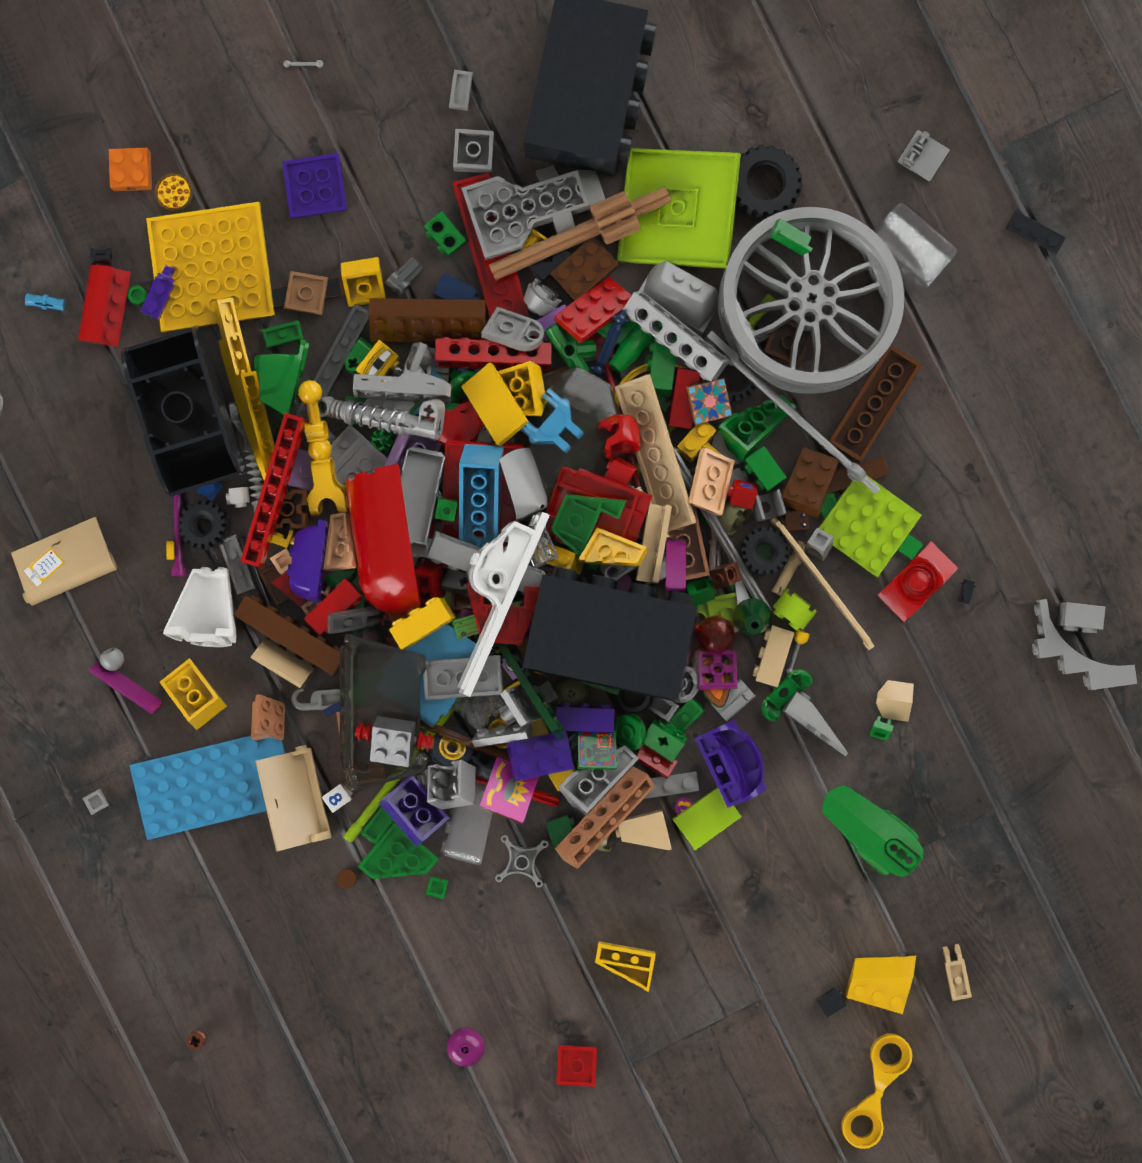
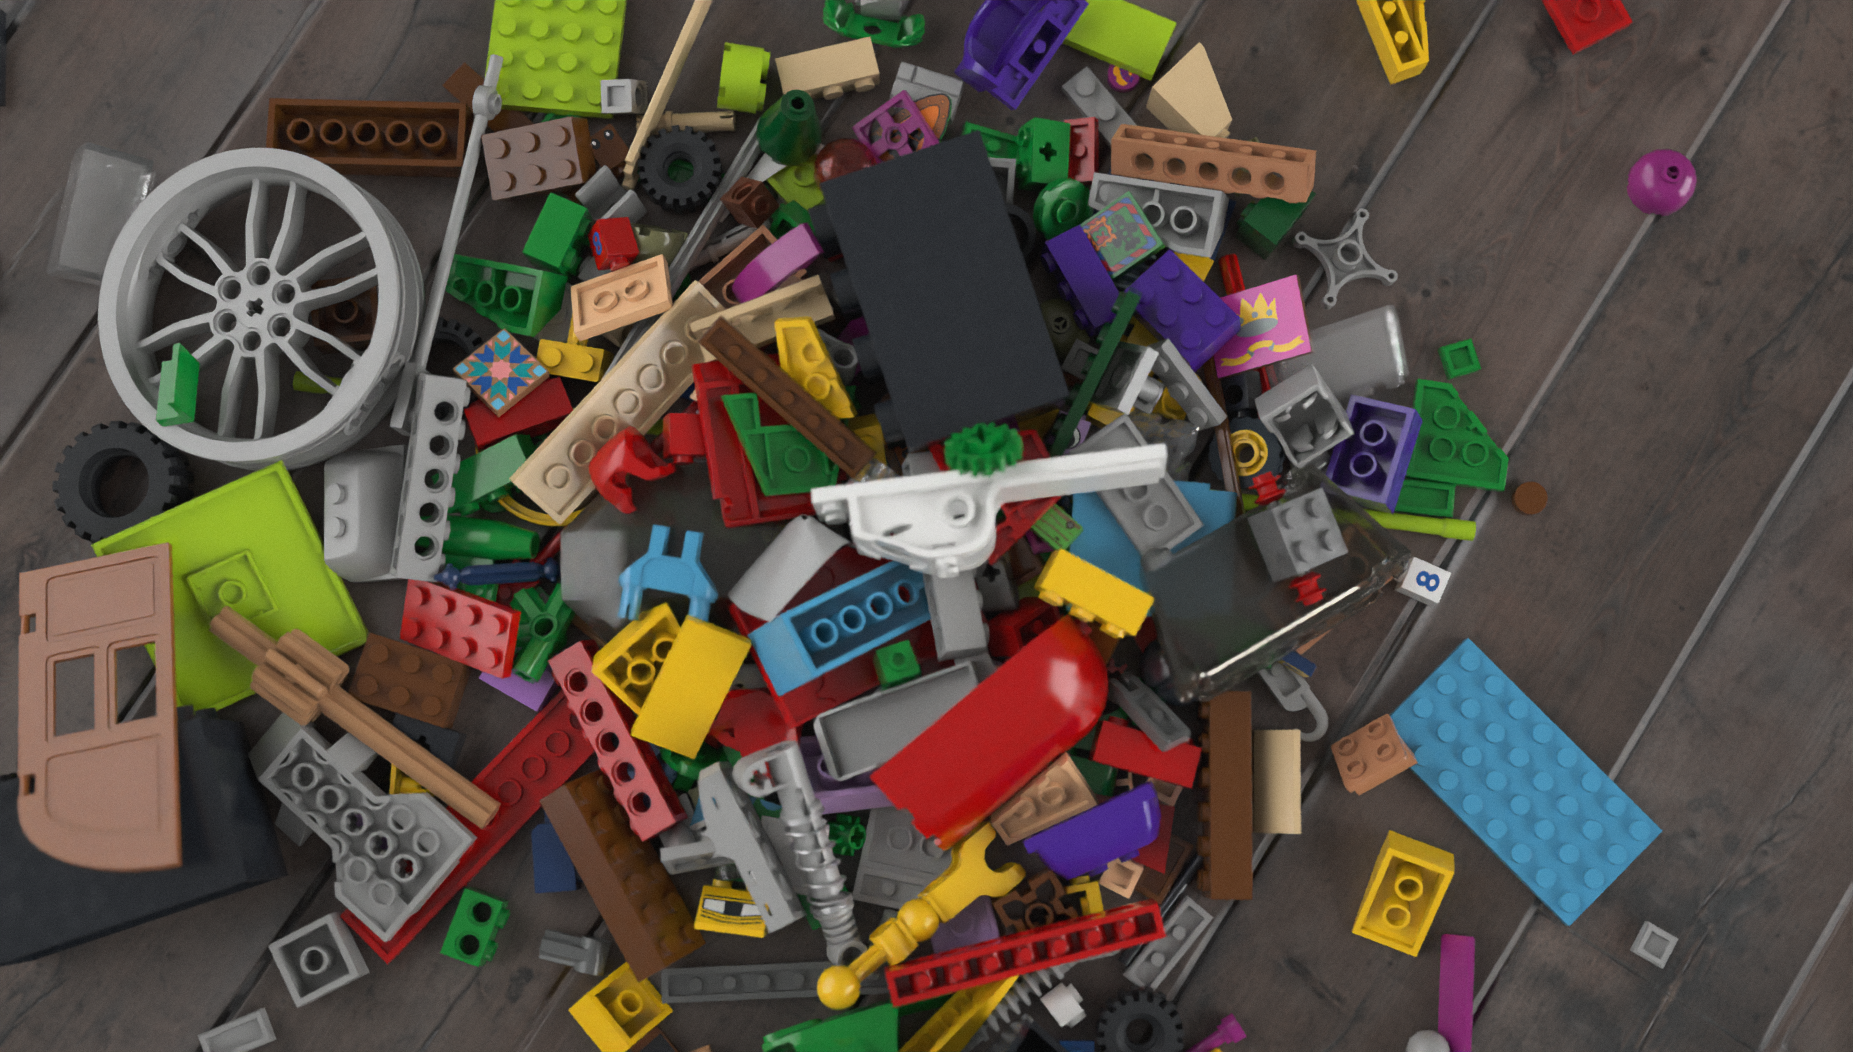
camera: 125 degrees left, 5 degrees down
white cone [163,567,237,647] -> none
tan door [255,745,332,851] -> none
green piece [345,337,374,375] -> none
light grey tile [481,307,544,351] -> none
light grey cone [523,278,562,316] -> none
hinge [786,630,810,675] -> none
none -> door [18,542,181,872]
none -> reddish brown tile [698,315,877,479]
none -> green gear [944,423,1023,477]

